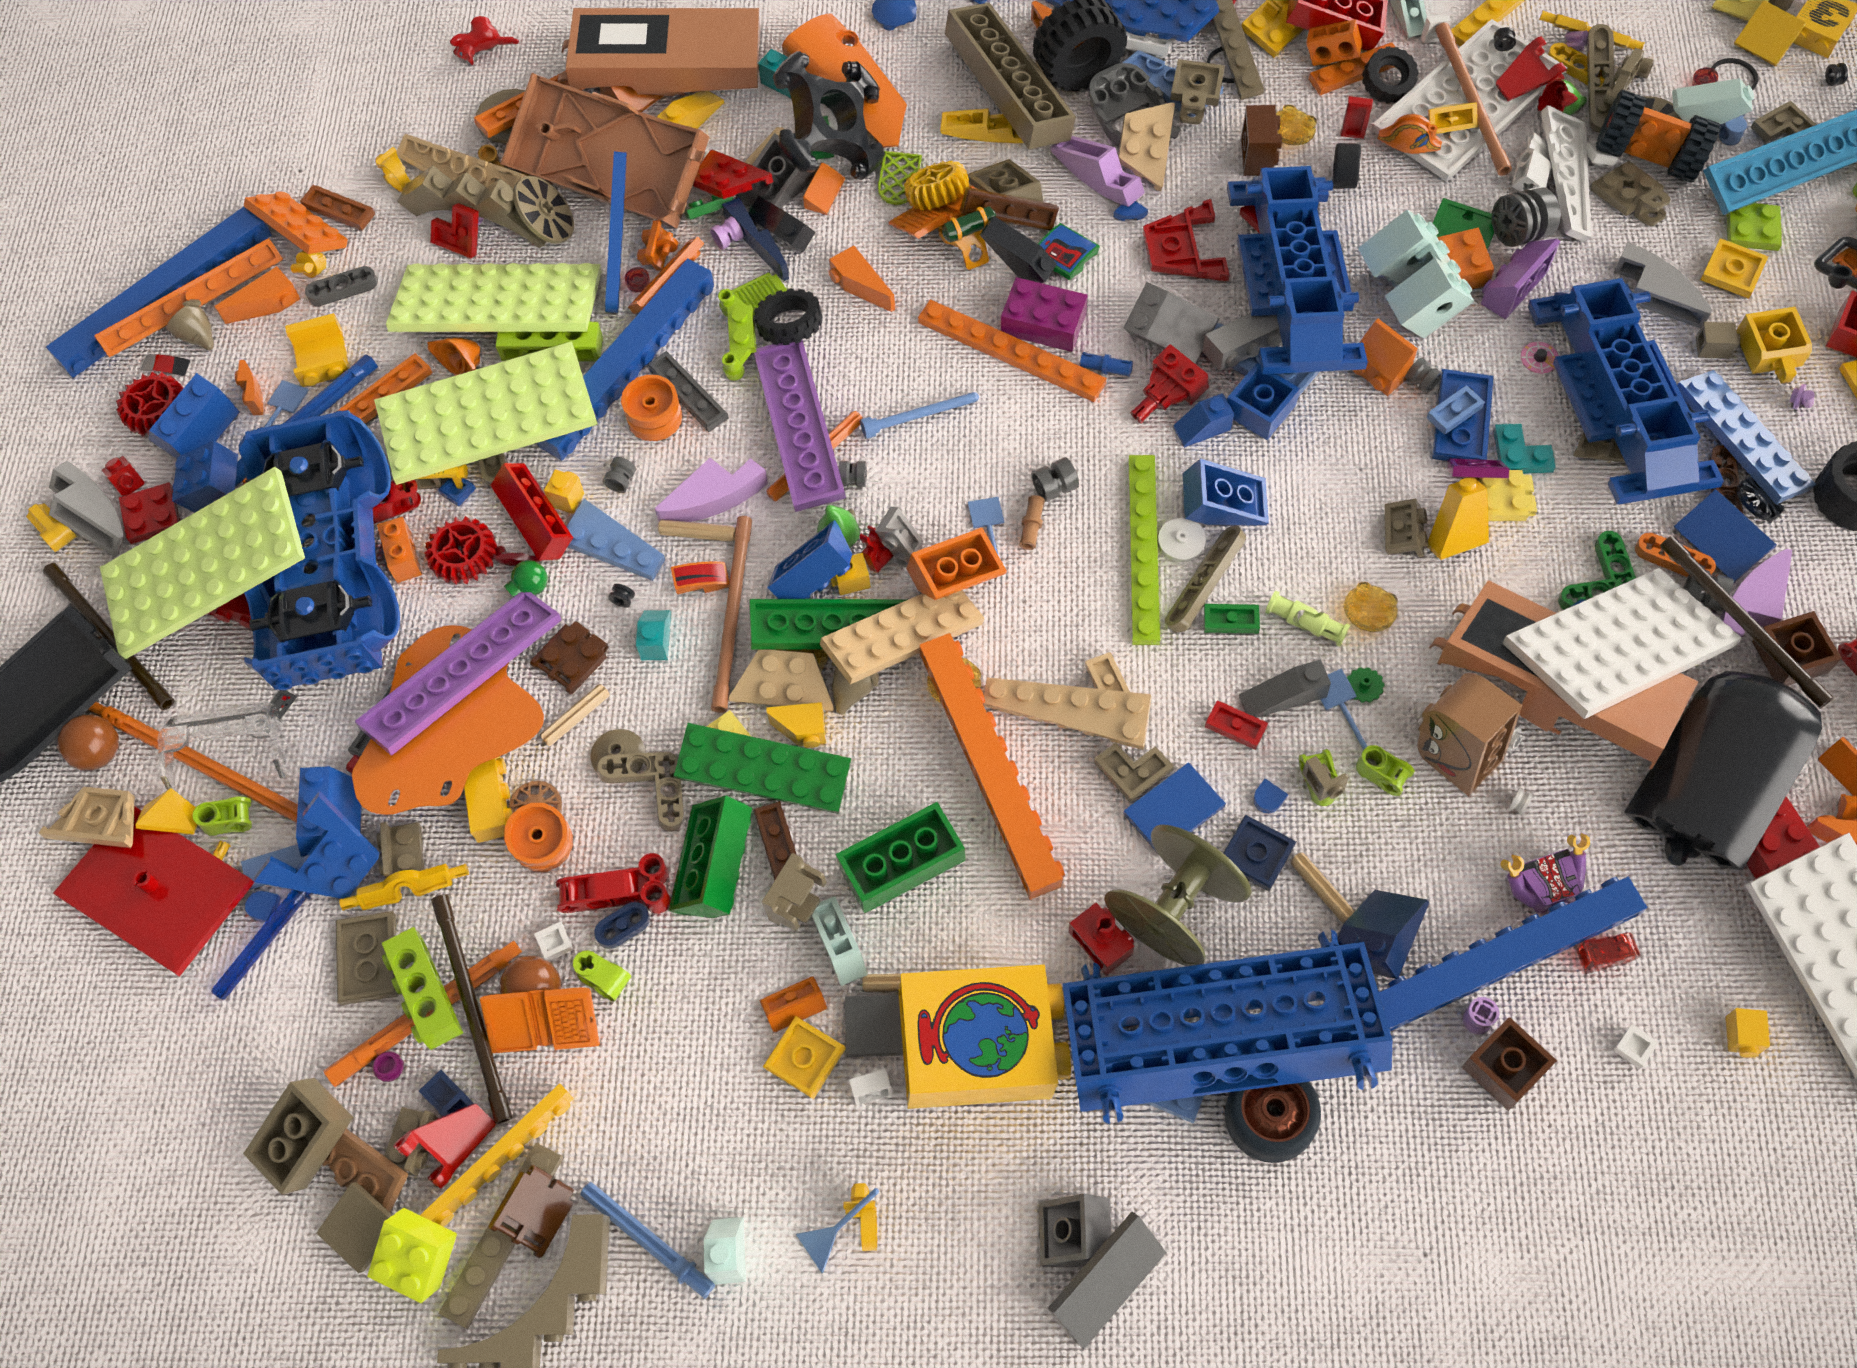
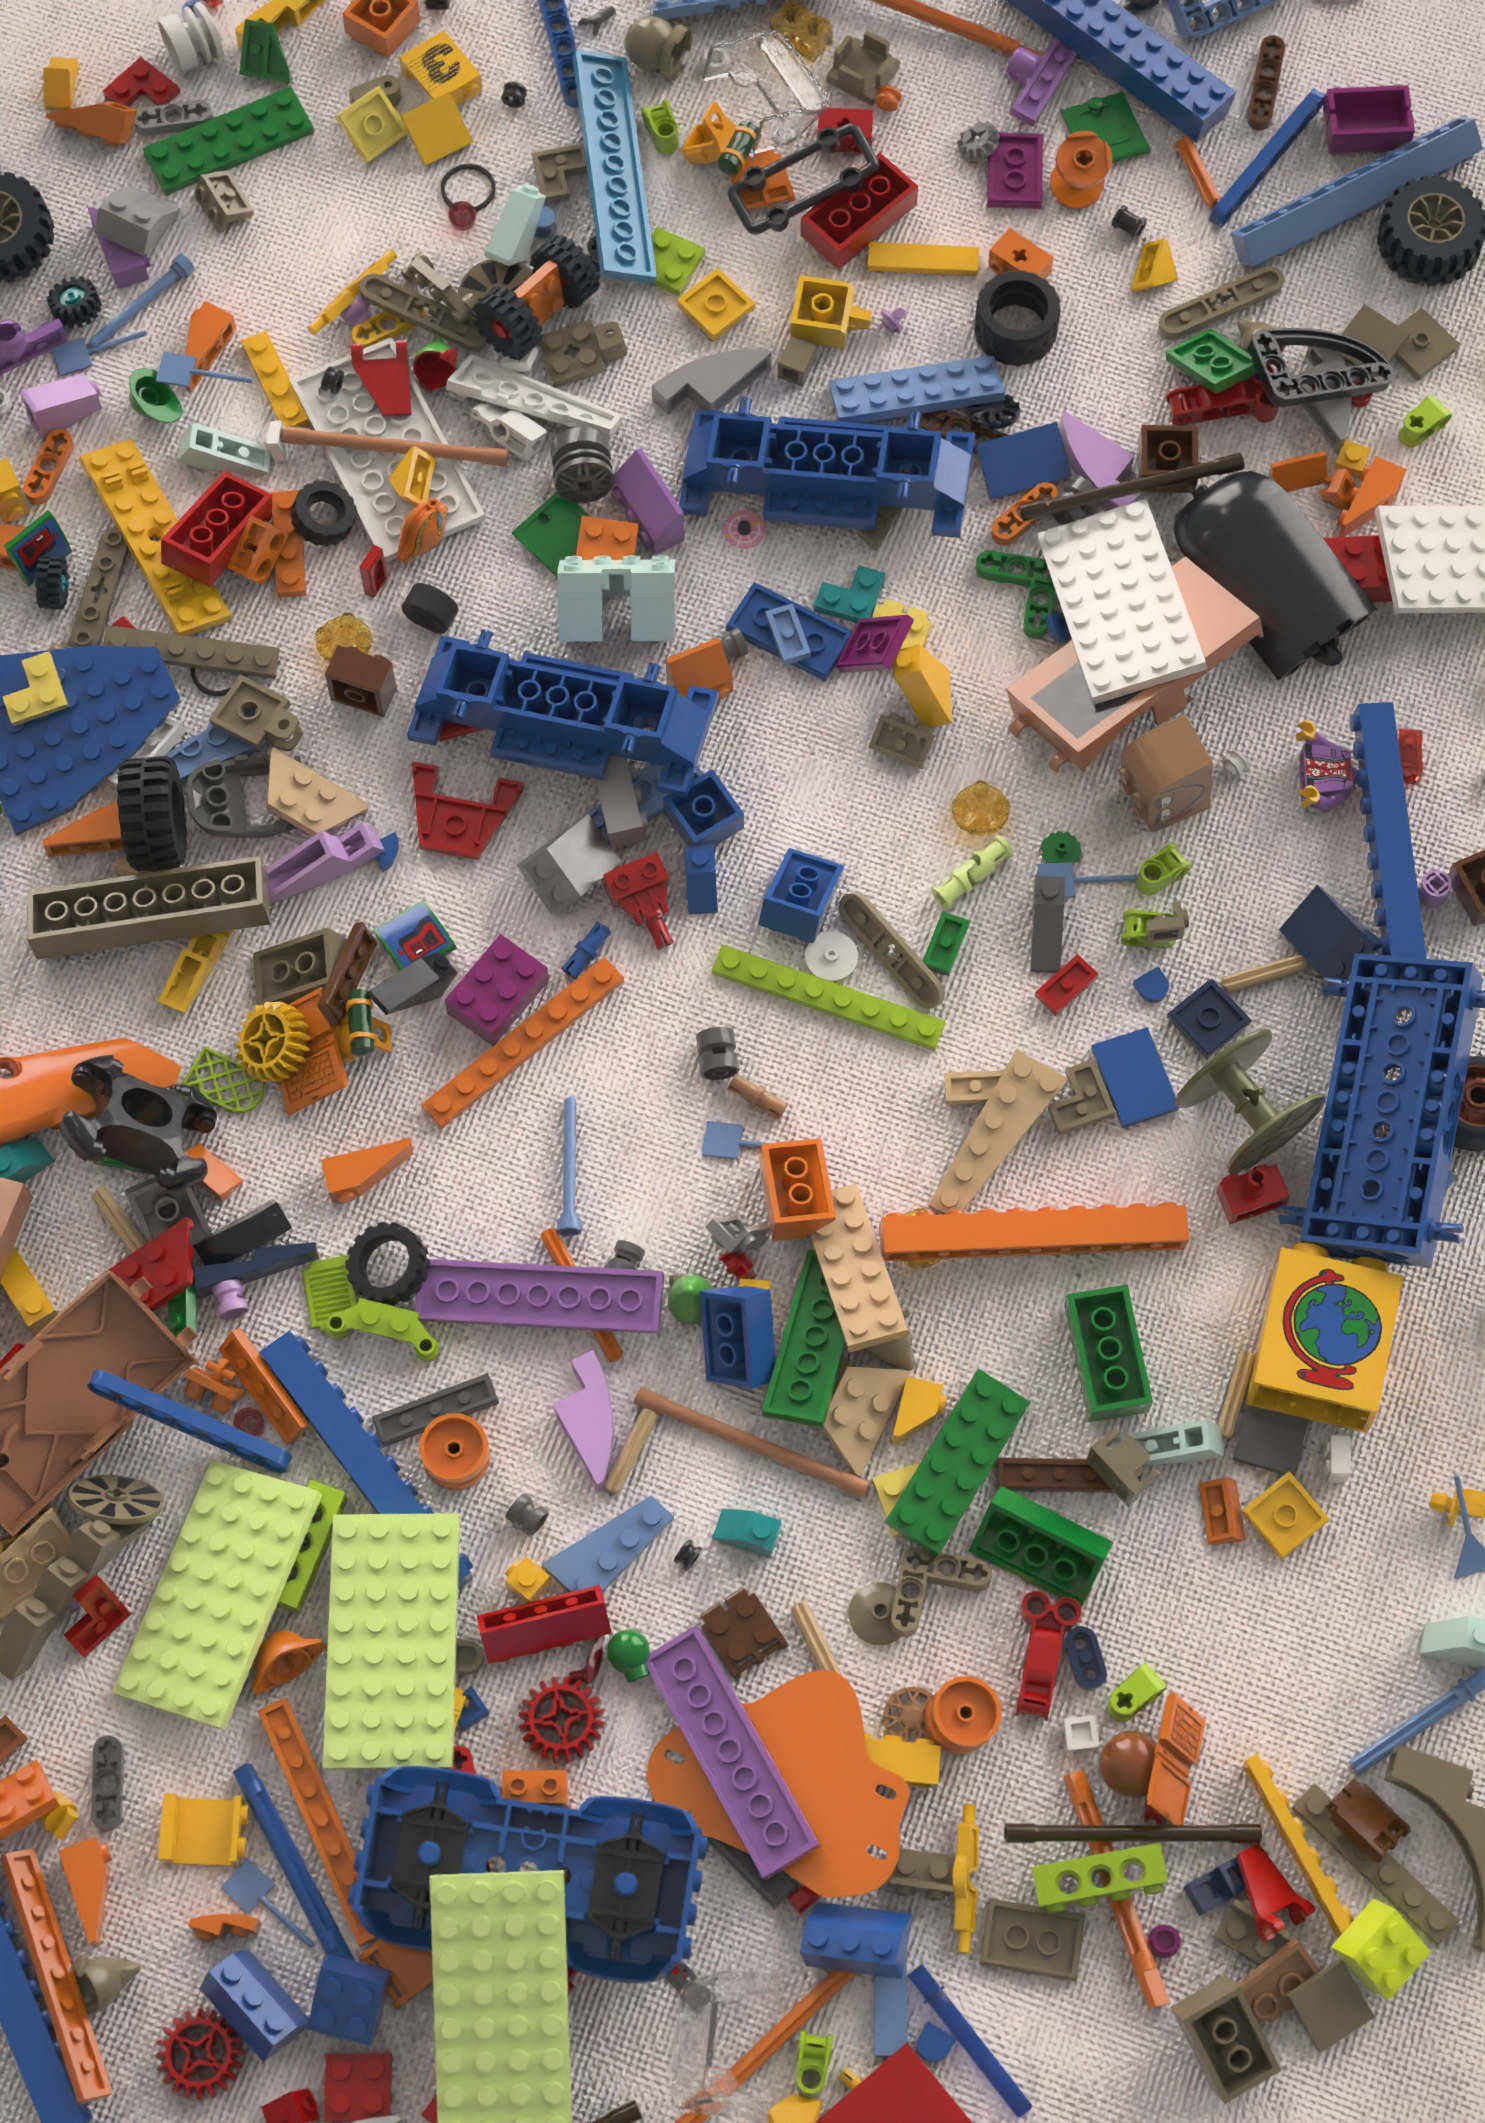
camera: 75 degrees left, 5 degrees up
sticker [140,354,190,376] -> none
blue wing [254,791,379,899] -> none
slope [671,561,730,595] -> none

